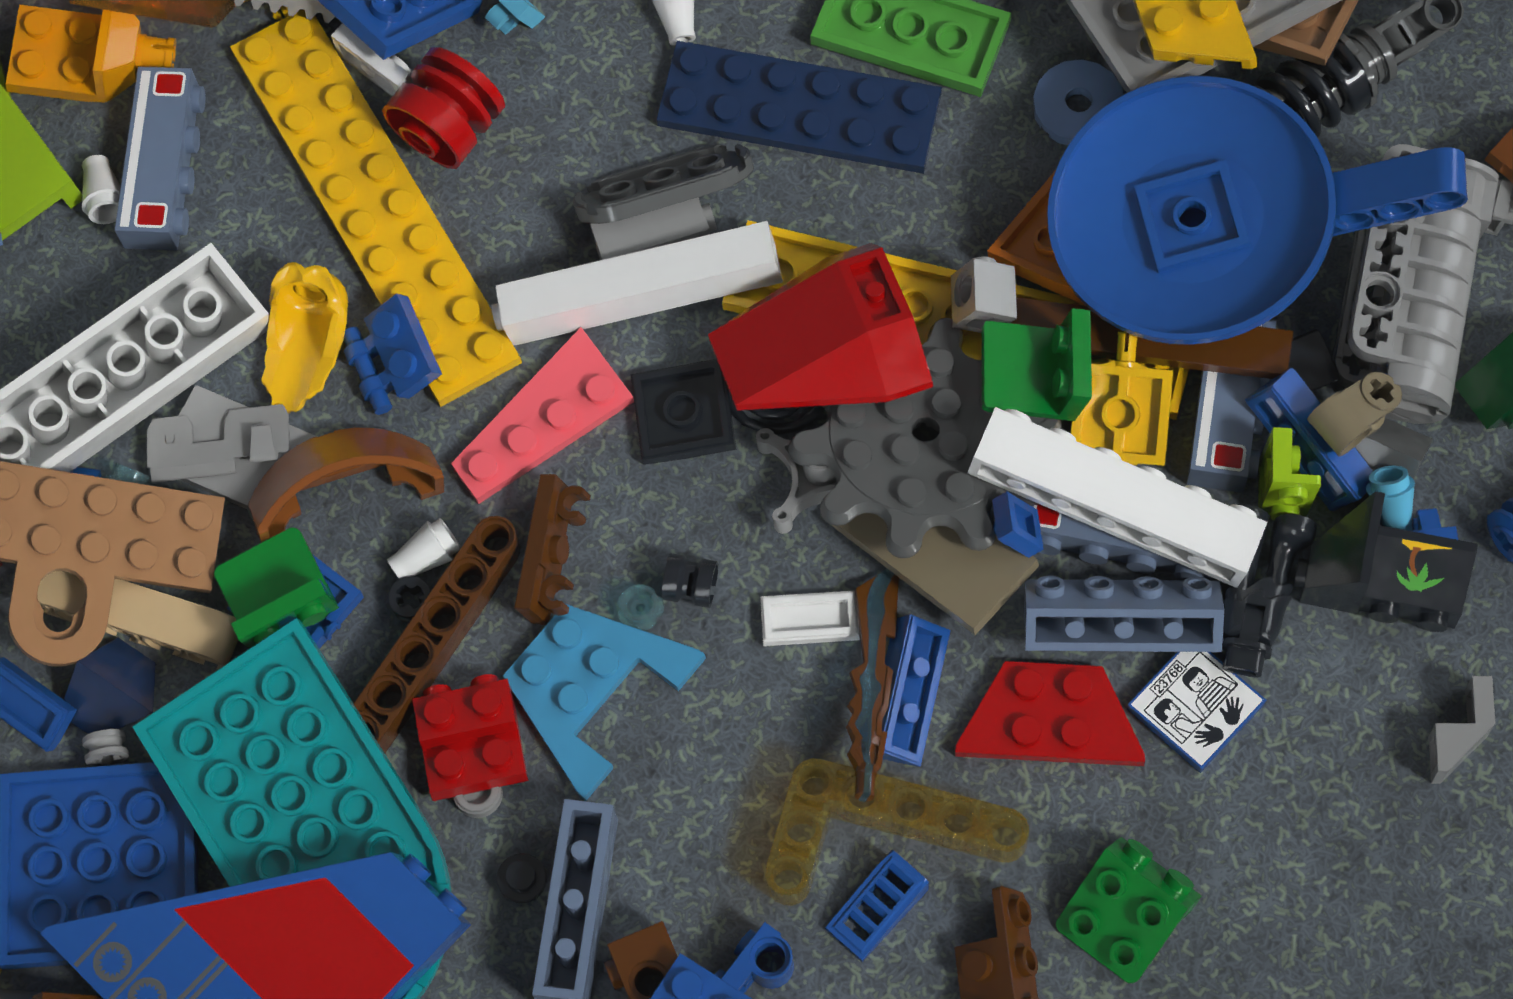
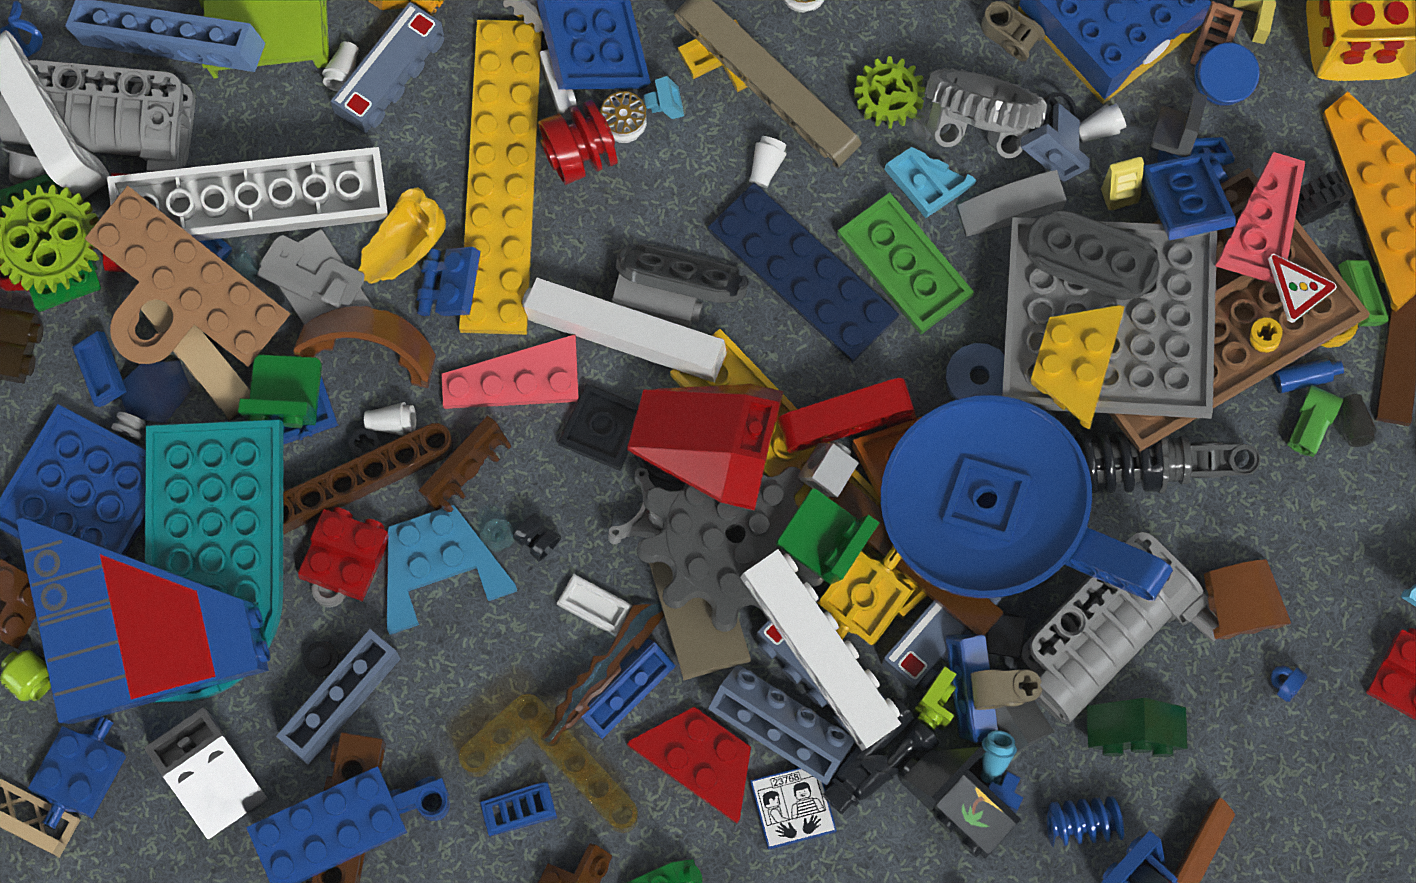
camera: 25 degrees right, 5 degrees up
blue plate [992,491,1044,558] -> none
none -> white wheel [601,91,646,143]
none -> red beam [777,378,917,453]

